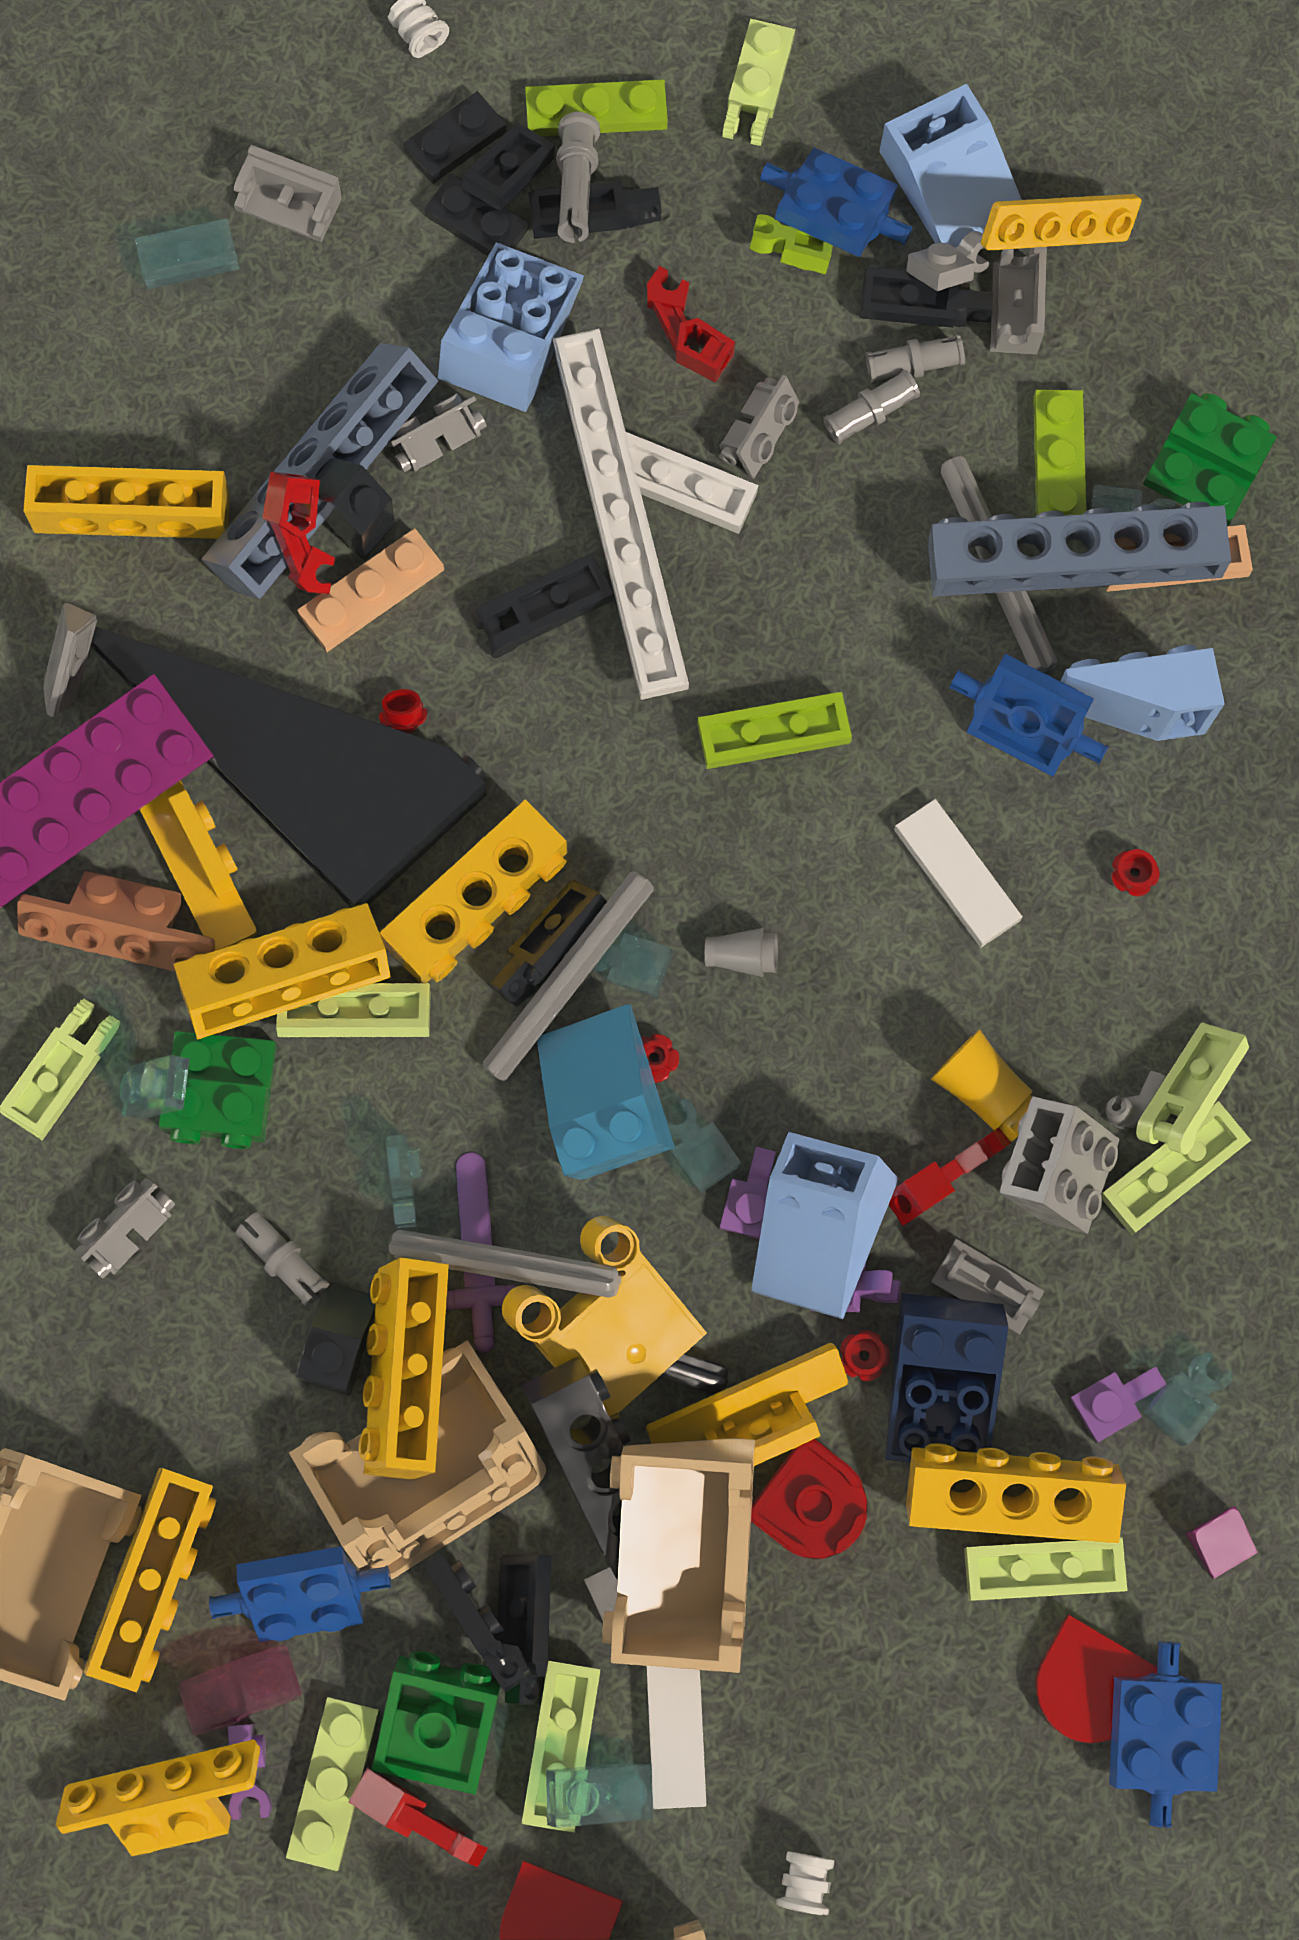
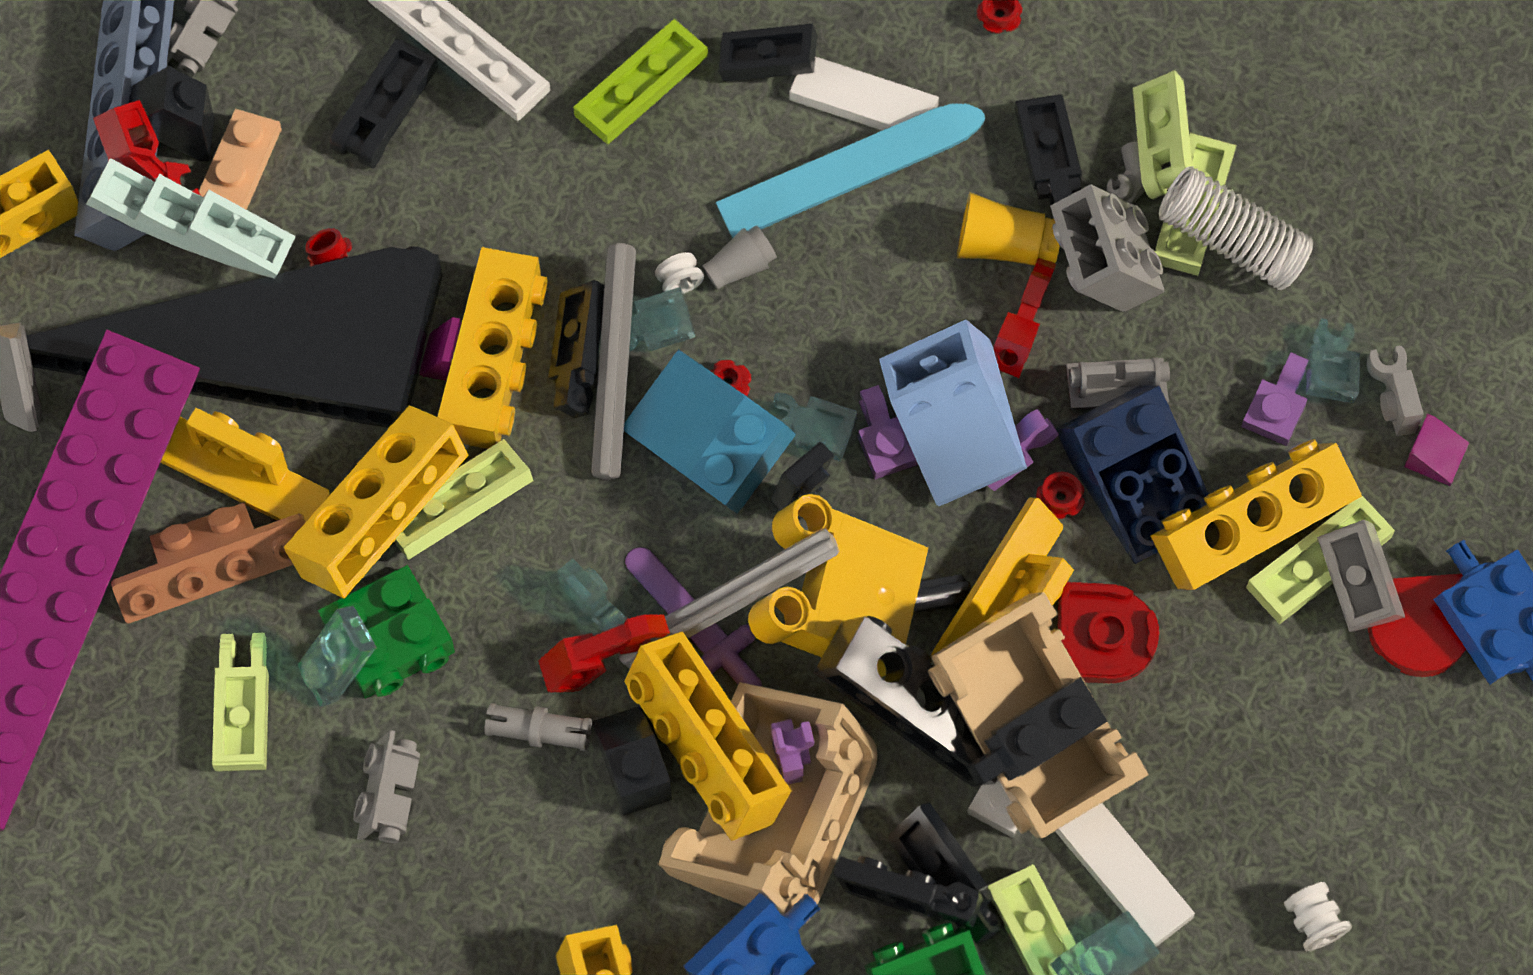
camera: 30 degrees left, 10 degrees down
none -> light aqua slope [86,158,296,279]
none -> magenta slope [420,317,462,381]
none -> red piece [538,614,670,692]
none -> white bush [655,252,704,297]
none -> medium azure piece [716,104,985,238]
none -> black plate [718,23,818,82]
none -> black hinge [771,441,834,521]
none -> medium lavender plate [771,719,815,785]
none -> black hinge [966,677,1108,784]
none -> black hinge [1015,94,1082,219]
none -> white piece [1158,166,1313,290]
none -> light grey slope [1317,520,1405,632]
none -> light grey plate [1367,345,1424,436]

